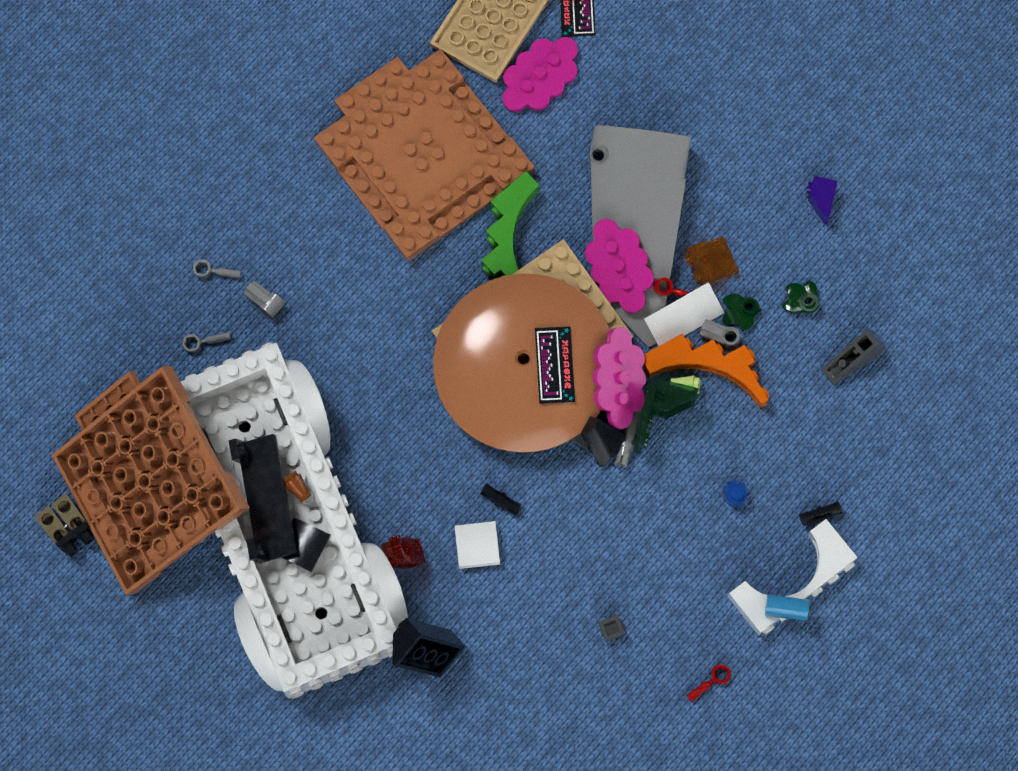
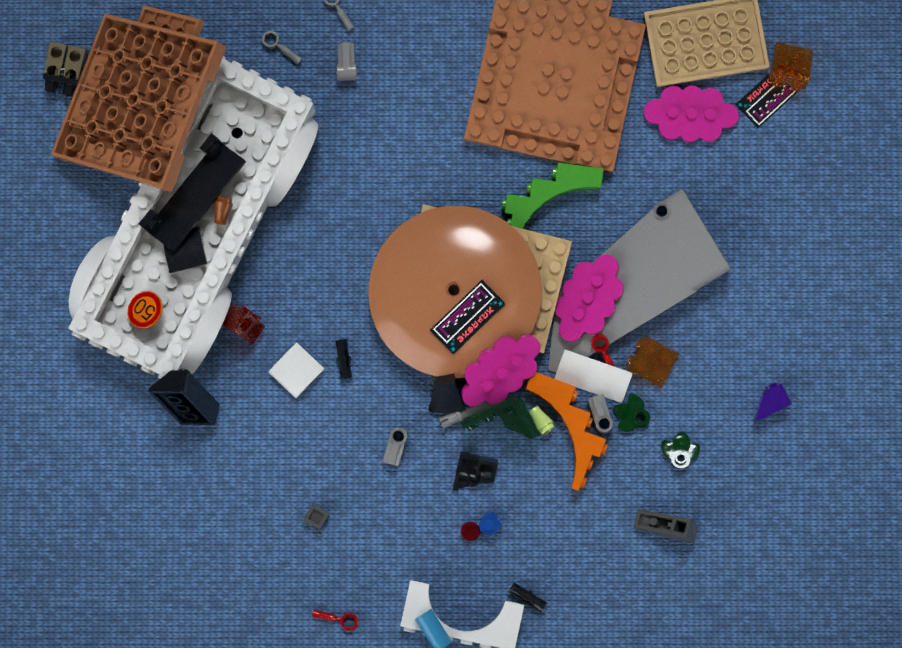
camera: 50 degrees right, 10 degrees up
none -> piece [127,291,163,329]
none -> light grey piece [382,427,407,466]
none -> black slope [452,451,498,491]
none -> dark red plate [461,522,480,541]

